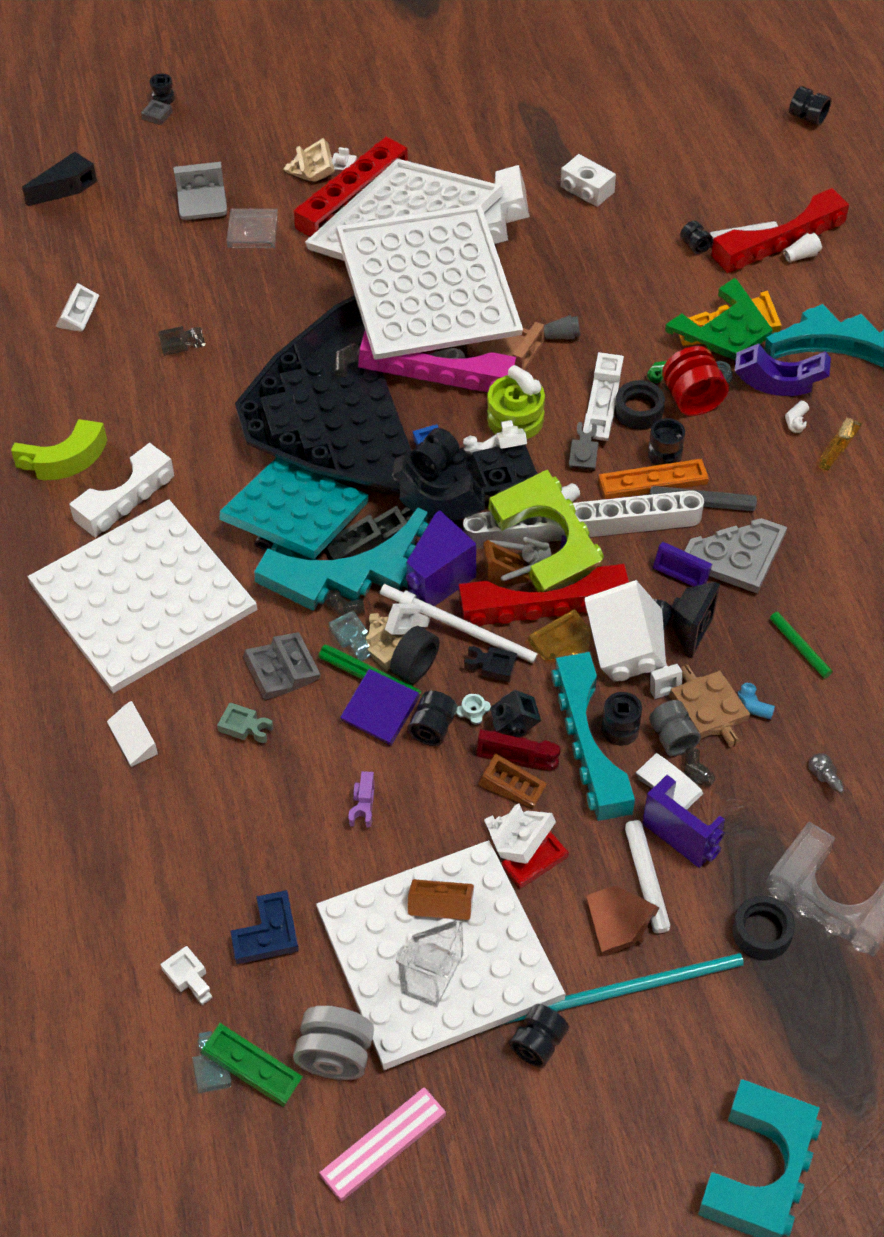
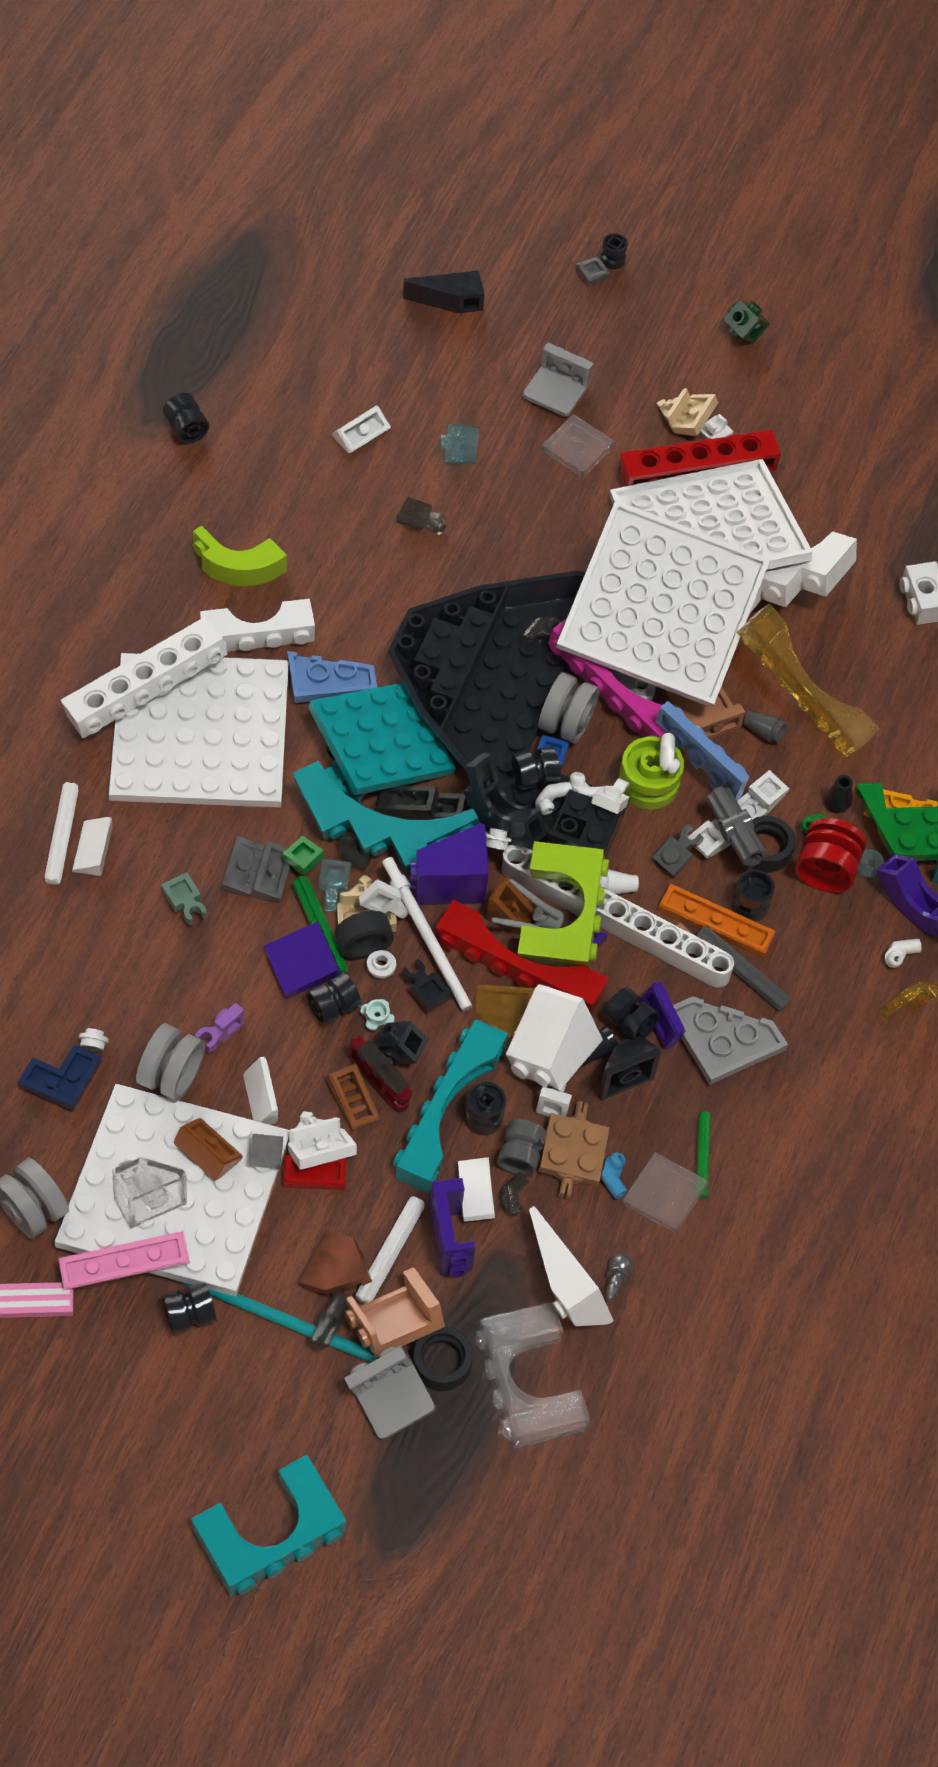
camera: 30 degrees right, 5 degrees up
none -> white axle [45,782,79,885]
none -> bright pink tile [58,1231,190,1290]
none -> white brick [61,616,228,738]
none -> white plate [78,1028,109,1052]
none -> light grey wheel [136,1023,206,1101]
none -> white slope [243,1057,278,1125]
none -> flat silver tile [249,1133,284,1169]
none -> green tile [283,835,324,876]
none -> medium blue wing [287,651,378,703]
none -> clear smoke axle [311,1292,348,1350]
none -> light grey bracket [344,1346,435,1439]
none -> nougat panel [345,1267,445,1358]
none -> clear smoke axle [357,1040,409,1094]
none -> white plate [367,950,396,979]
none -> clear light blue brick [440,424,479,464]
none -> white plate [486,828,512,850]
none -> white wedge [529,1206,614,1326]
none -> white arm [535,782,572,815]
none -> light grey wheel [538,672,600,744]
none -> black wheel [603,987,660,1040]
none -> clear tile [623,1152,708,1233]
none -> medium blue wing [656,701,749,801]
none -> dark grey piece [707,786,766,867]
none -> dark green brick [724,300,770,343]
none -> clear yellow arch [737,603,880,757]
none -> black cone [825,775,853,813]

